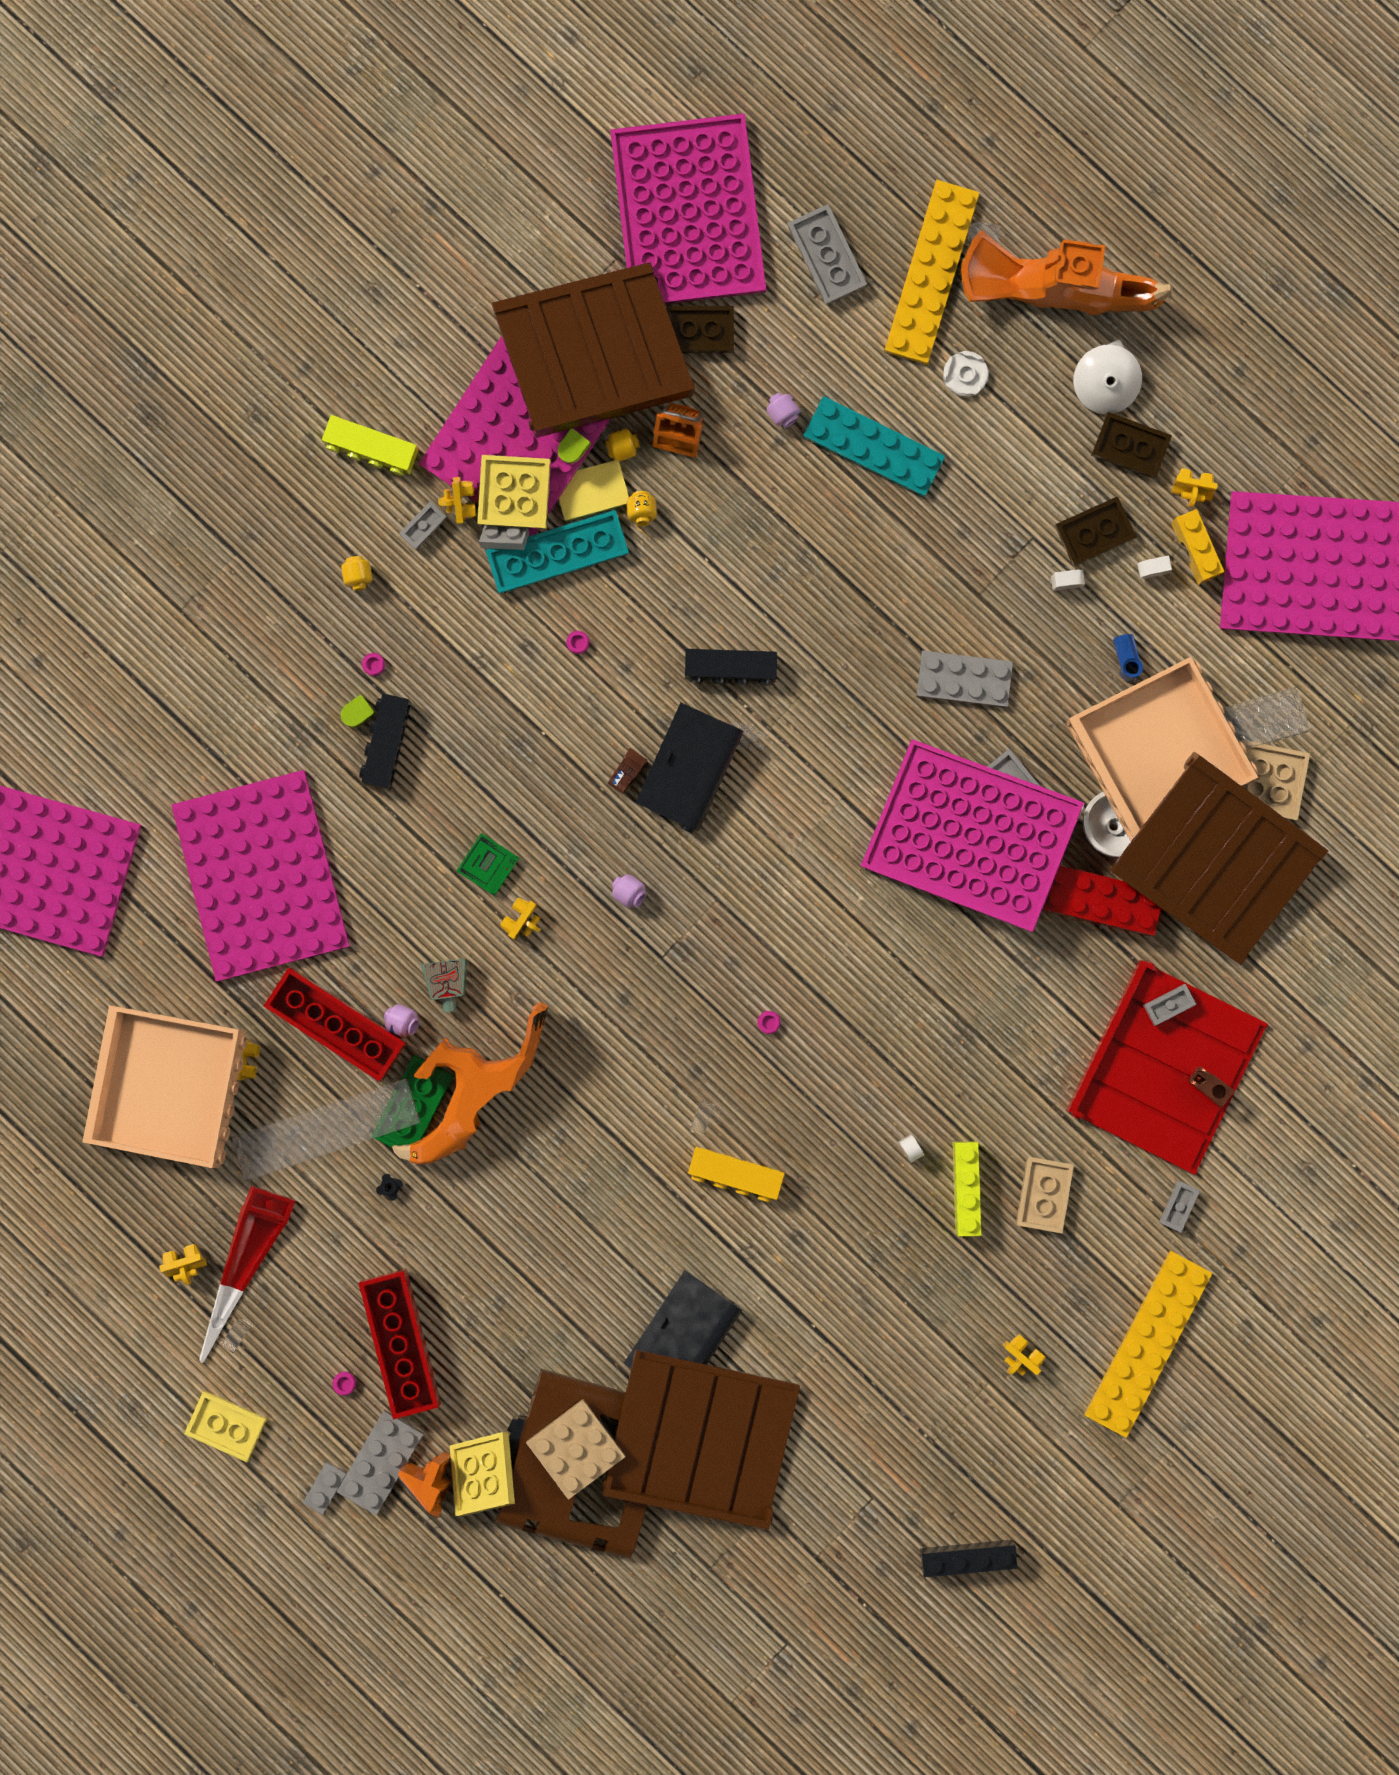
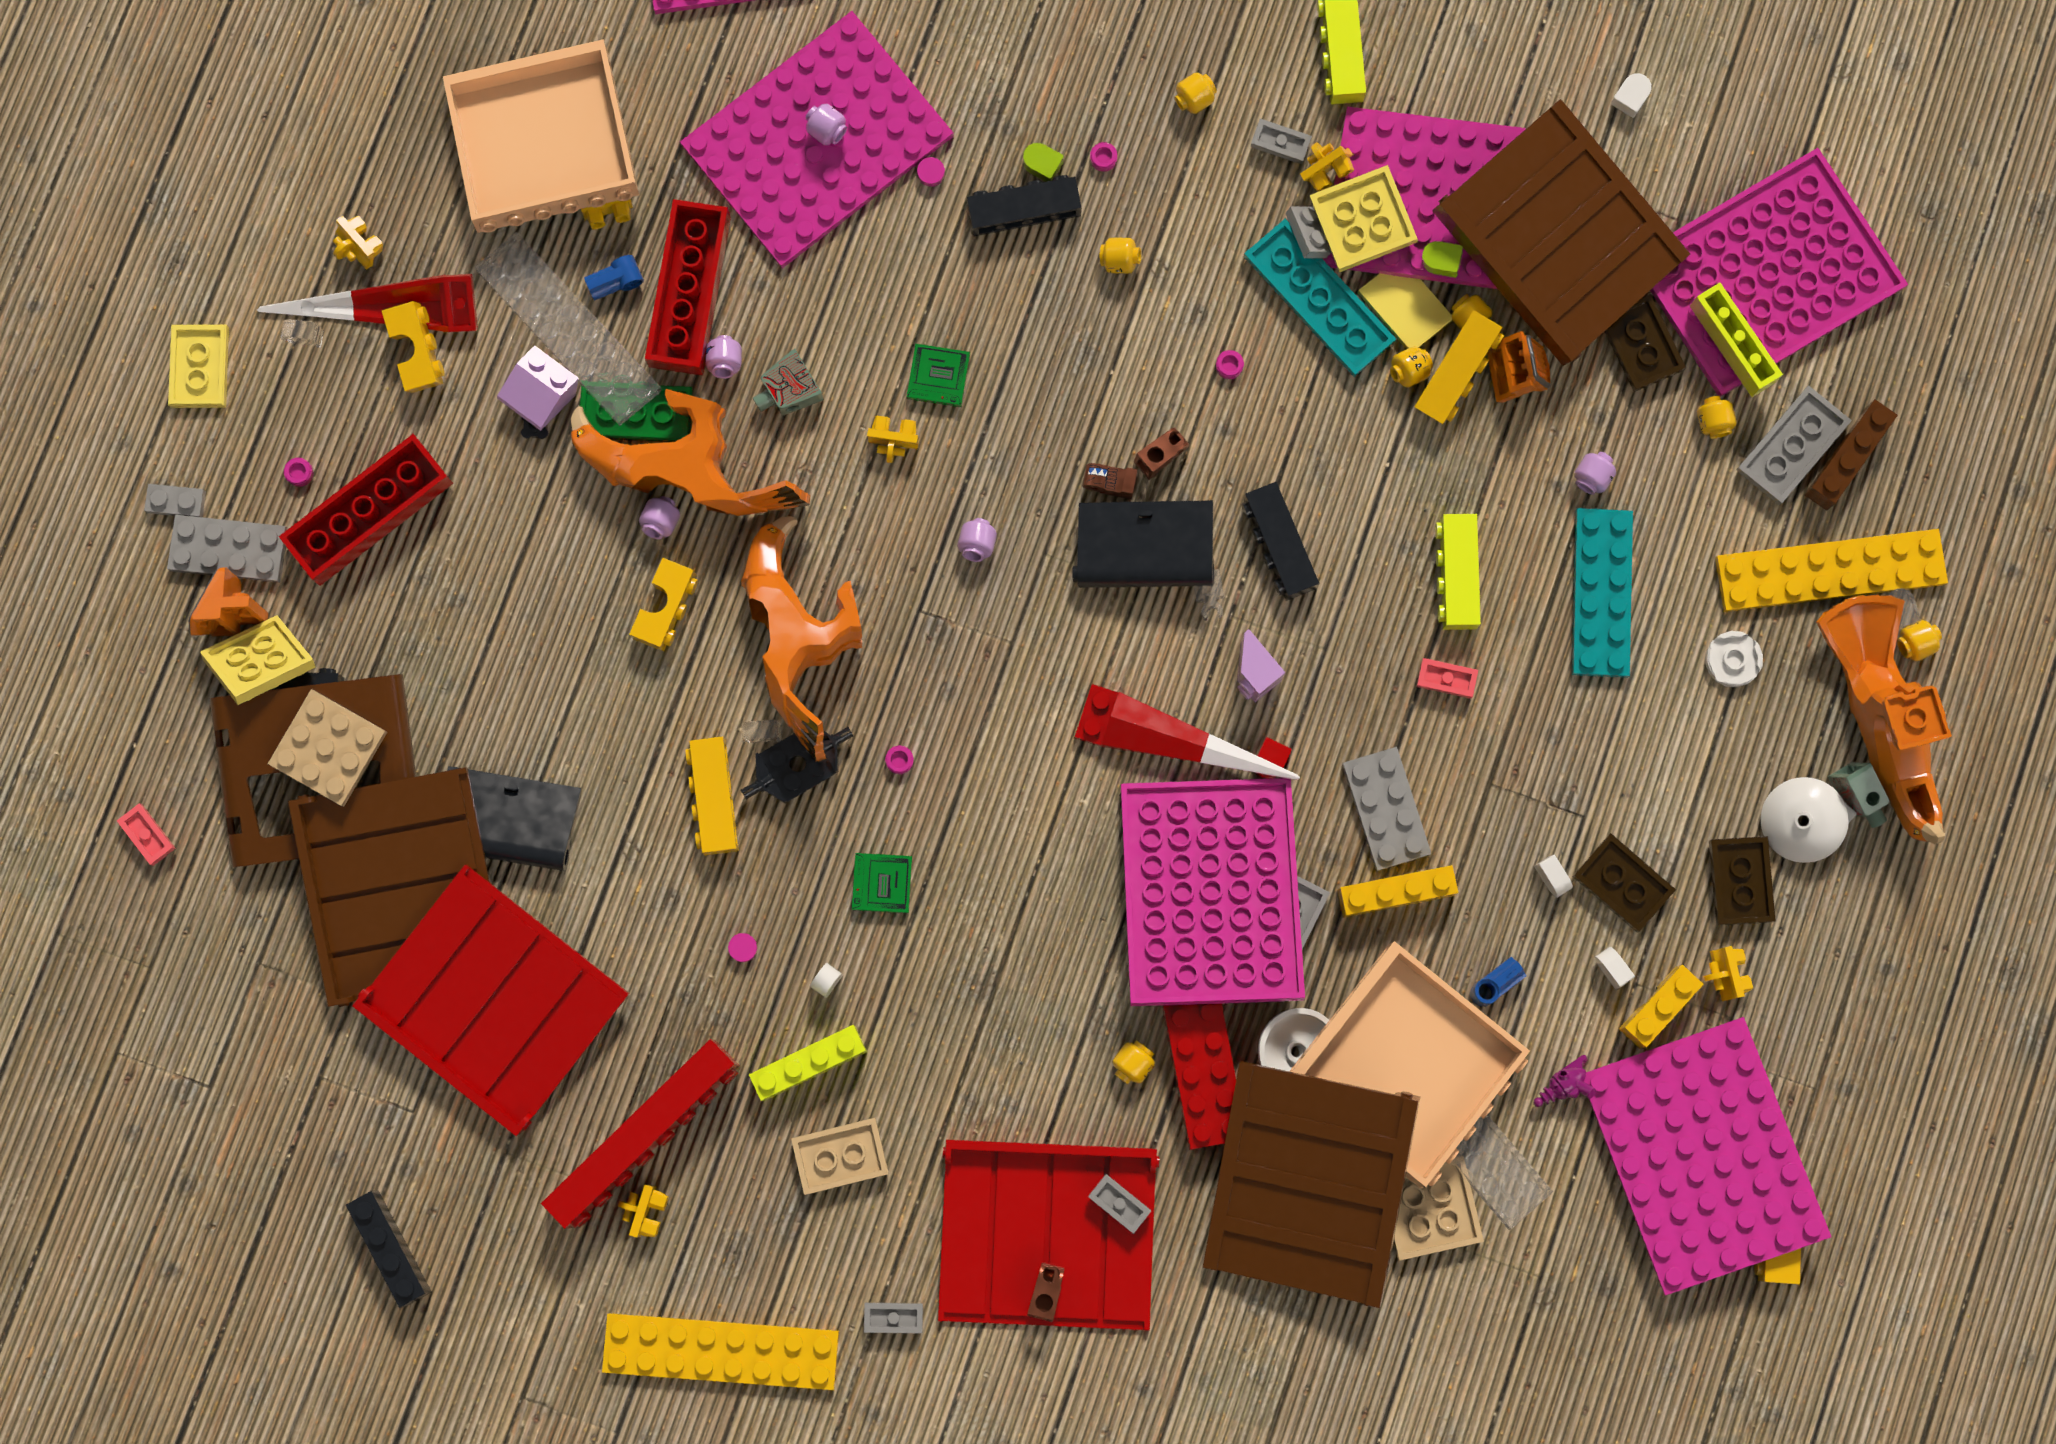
camera: 60 degrees right, 5 degrees down
none -> coral plate [117,803,176,866]
none -> red container [352,864,630,1136]
none -> yellow arch [382,301,445,393]
none -> lavender slope [497,346,579,431]
none -> red brick [540,1039,740,1229]
none -> blue piece [584,255,644,301]
none -> yellow arch [629,557,698,652]
none -> lavender head [639,496,680,540]
none -> dark pink tile [728,933,758,962]
none -> black plate [740,726,854,804]
none -> orange animal [741,516,862,762]
none -> lavender head [805,104,847,145]
none -> tile [852,853,912,913]
none -> dark pink tile [917,157,945,187]
none -> red plate [1074,684,1300,780]
none -> yellow head [1099,237,1142,274]
none -> yellow head [1112,1040,1155,1084]
none -> copper leg [1133,427,1190,480]
none -> lavender slope [1237,629,1285,702]
none -> red piece [1256,737,1292,779]
none -> yellow brick [1337,865,1458,918]
none -> yellow brick [1414,310,1504,424]
none -> coral plate [1416,658,1478,699]
none -> neon yellow brick [1435,514,1481,630]
none -> magenta piece [1533,1055,1596,1107]
none -> white piece [1611,73,1651,118]
none -> neon yellow brick [1690,283,1783,397]
none -> yellow head [1697,396,1737,439]
none -> reddish brown brick [1804,399,1898,511]
none -> sand green torso [1828,762,1889,828]
none -> yellow head [1897,620,1942,661]

